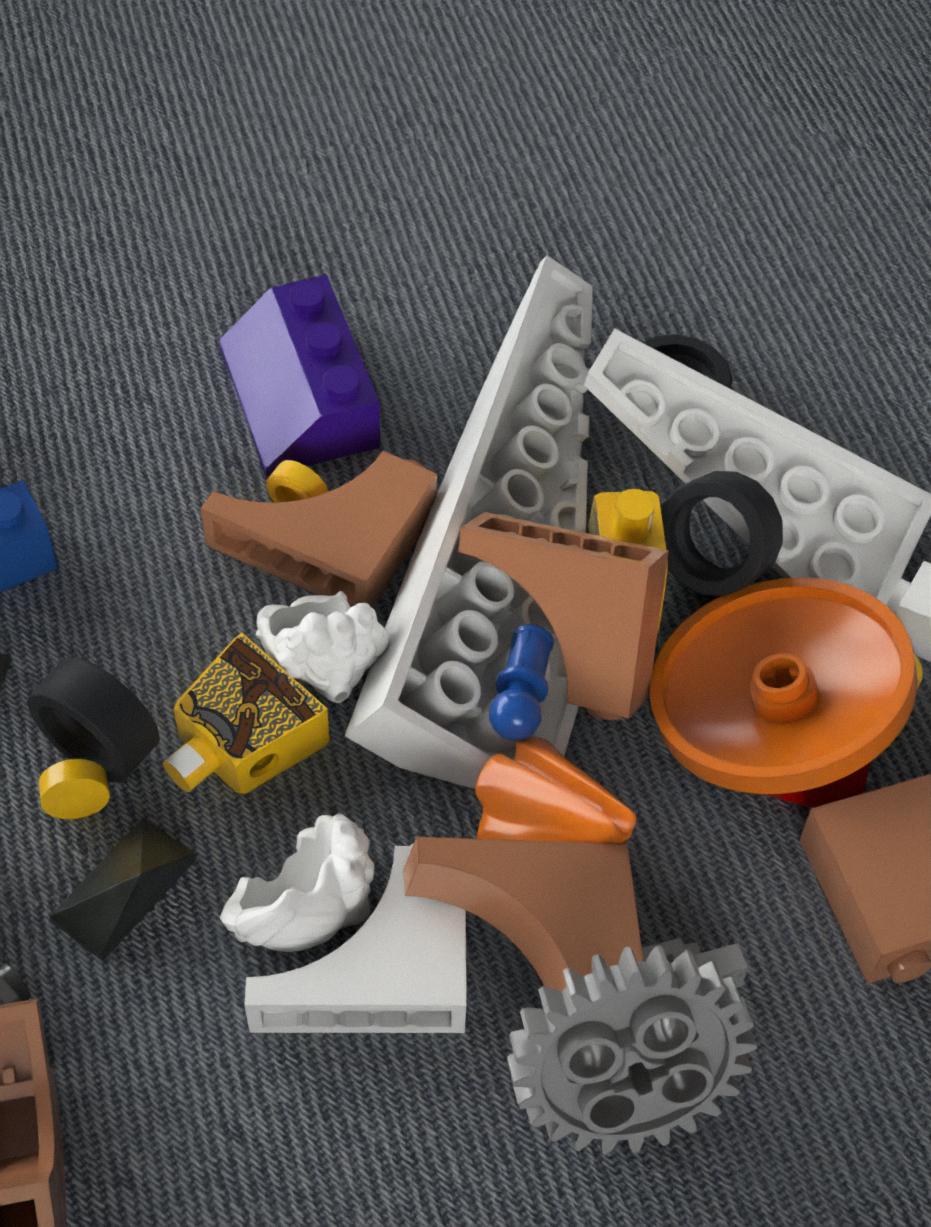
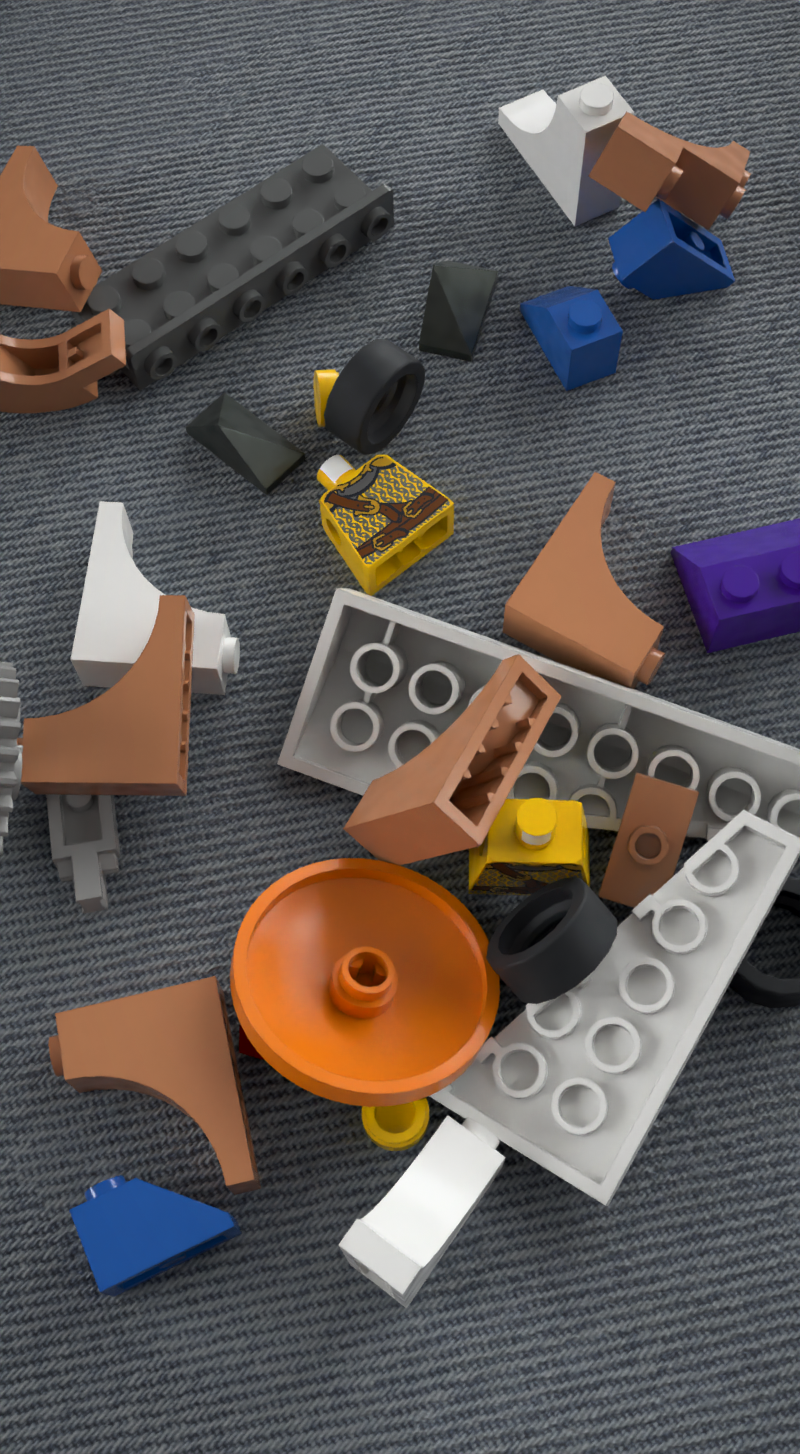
camera: 100 degrees right, 10 degrees up
white hair [220,814,375,952] -> none
white hair [256,591,389,703] -> none
yellow tile [266,460,329,503] -> none
orange hat [475,736,637,844] -> none
blue pin [489,625,554,742] -> none
none -> nougat plate [598,772,699,908]

